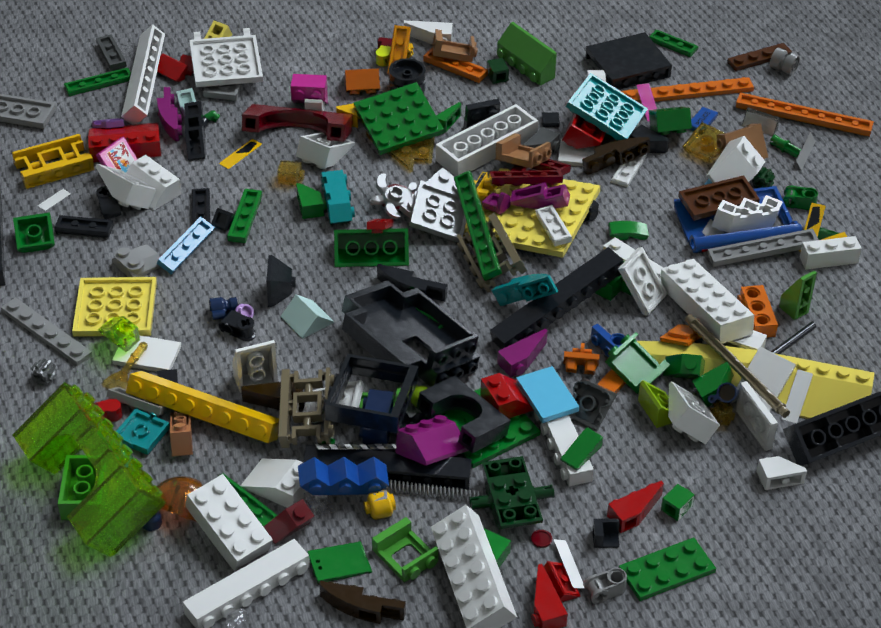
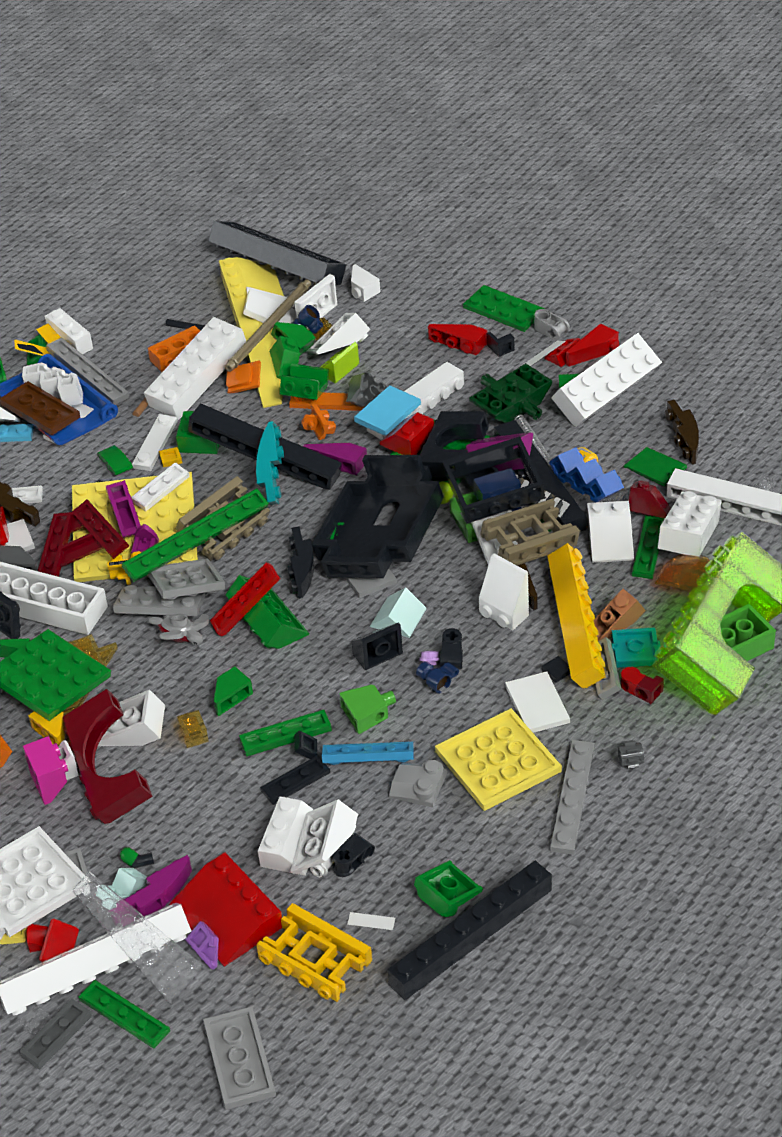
camera: 115 degrees left, 0 degrees up
black plate [55,215,114,238] -> none
tile [96,136,137,172] -> none
clear neon green slope [98,316,140,352] -> none
clear yellow piece [103,342,148,389] -> none
black slope [184,101,206,161] -> none
yellow sticker [219,139,262,169] -> none
teal brick [320,170,355,224] -> none
bright green window [372,517,439,583] -> none
medium nougat panel [495,133,552,169] -> none
green slope [560,427,603,471] -> none
blue plate [591,324,625,357] -> none
white tile [618,247,668,316] -> none
green brick [661,484,695,521] -> none
bright green slope [779,270,817,320] -> none
none -> clear wing [72,871,203,1005]
none -> bright green torso [339,685,396,734]

